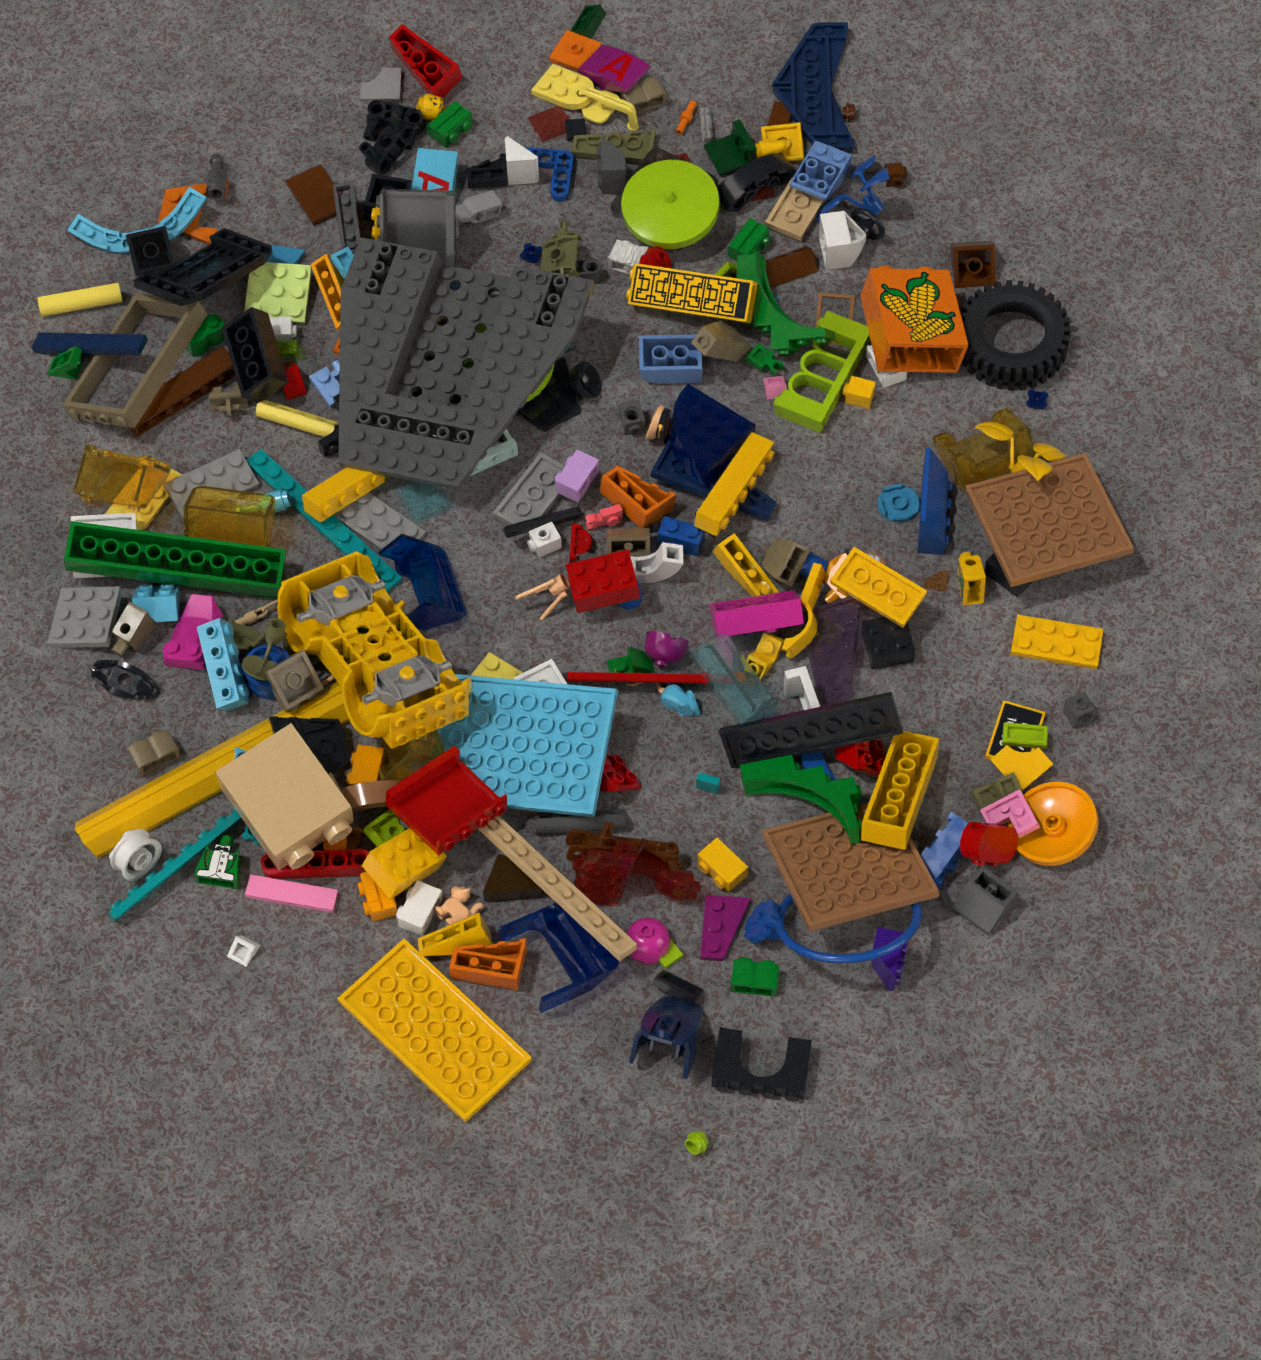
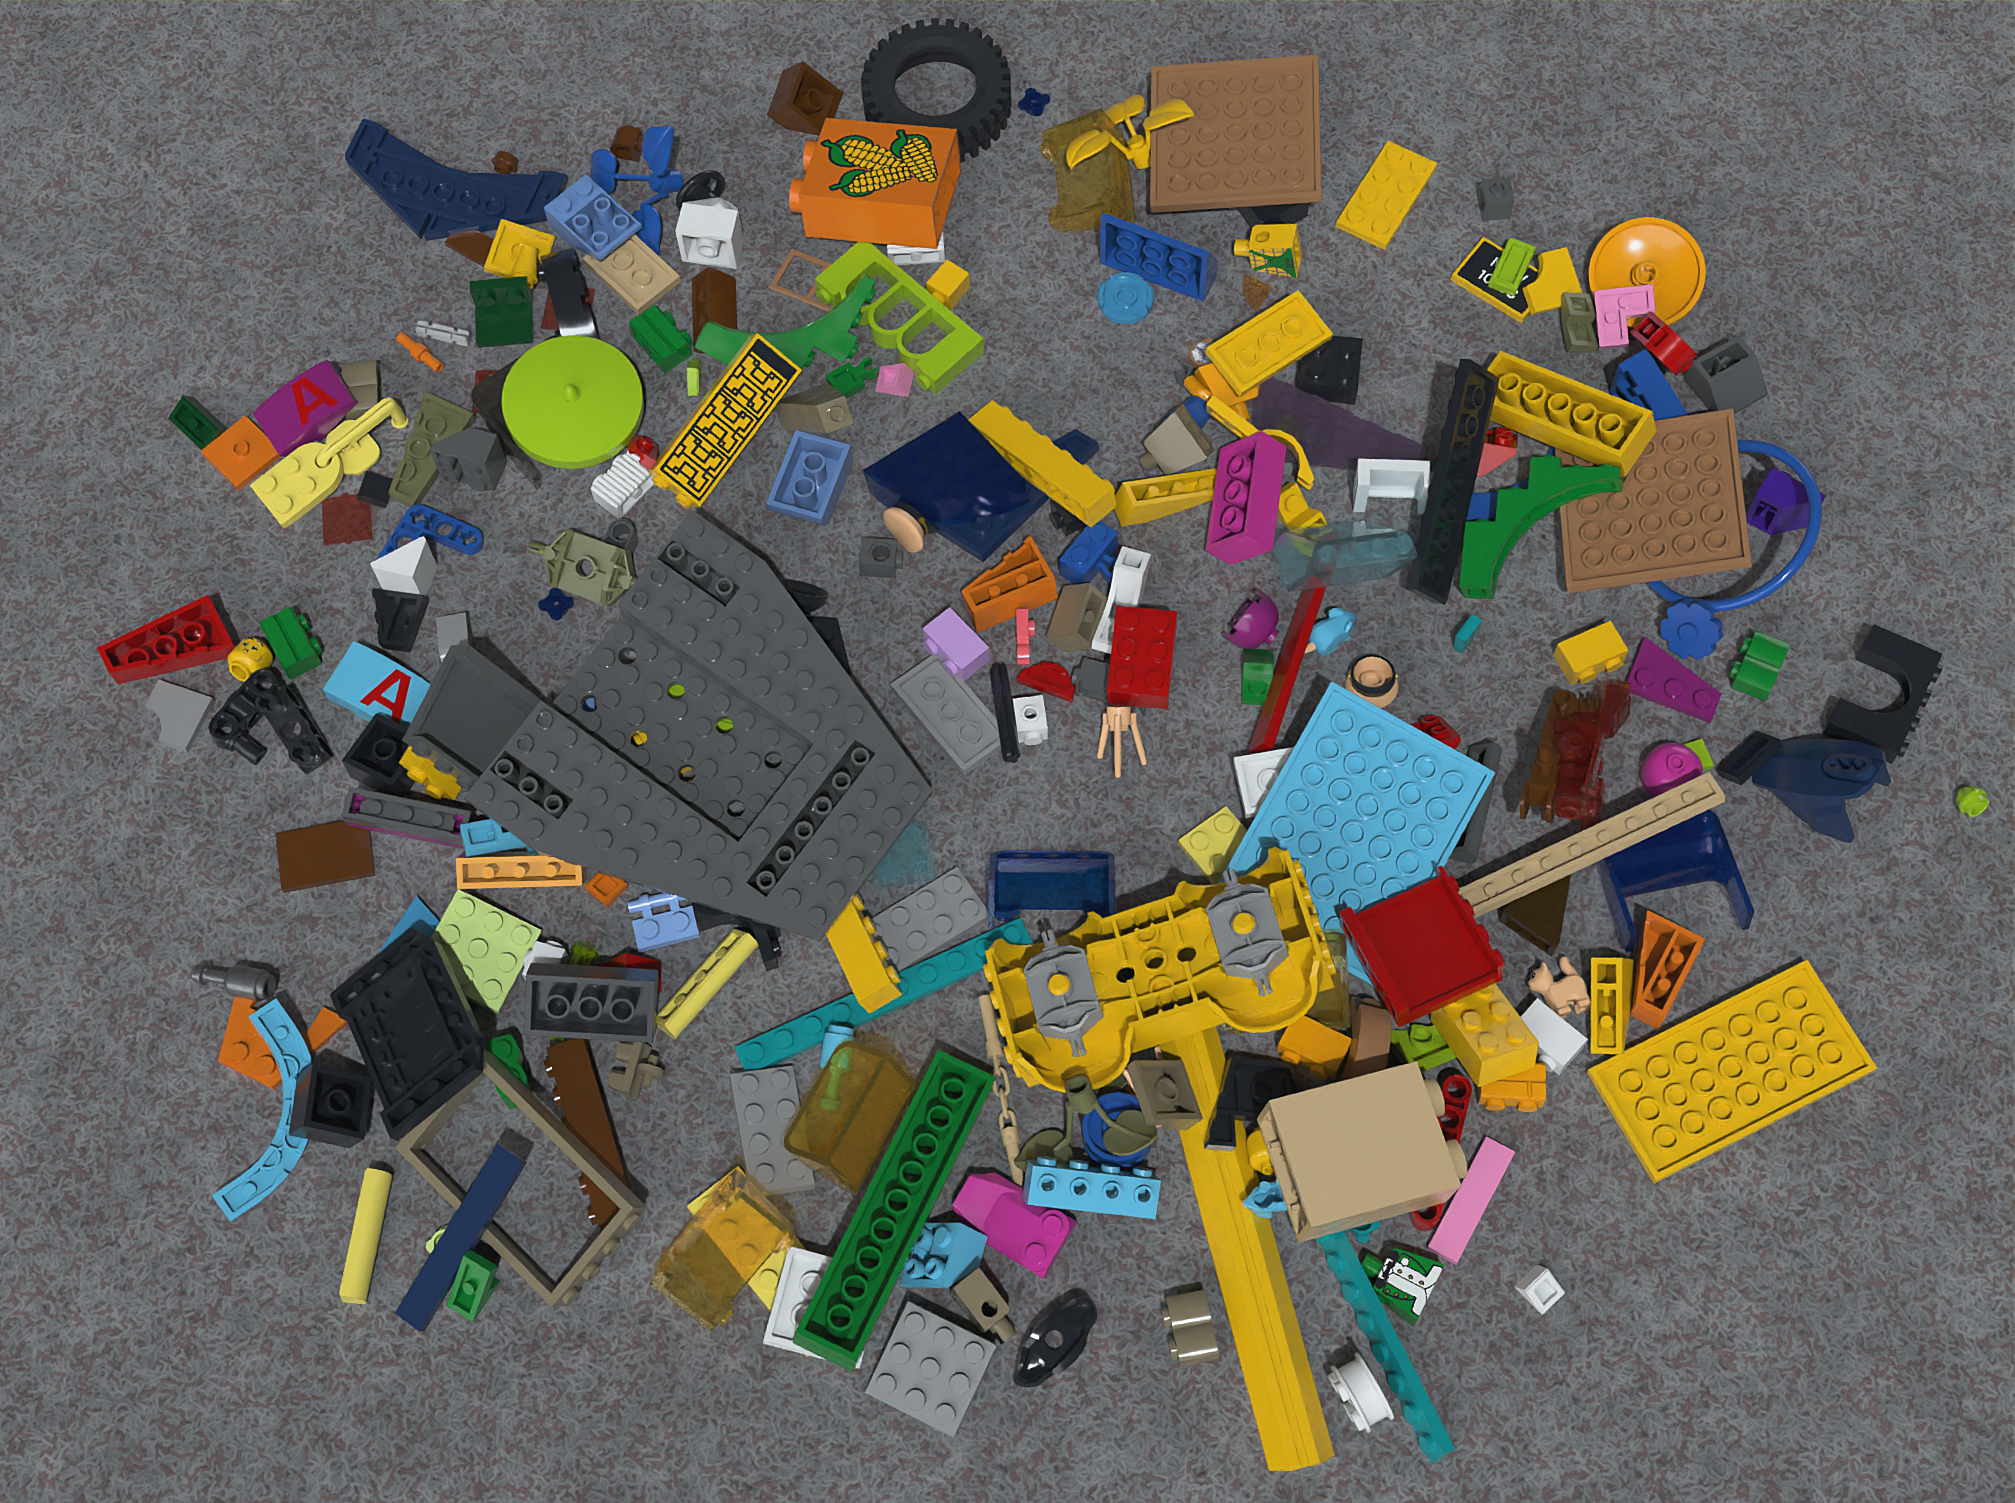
camera: 70 degrees left, 5 degrees up
none -> light nougat piece [1345,655,1399,708]

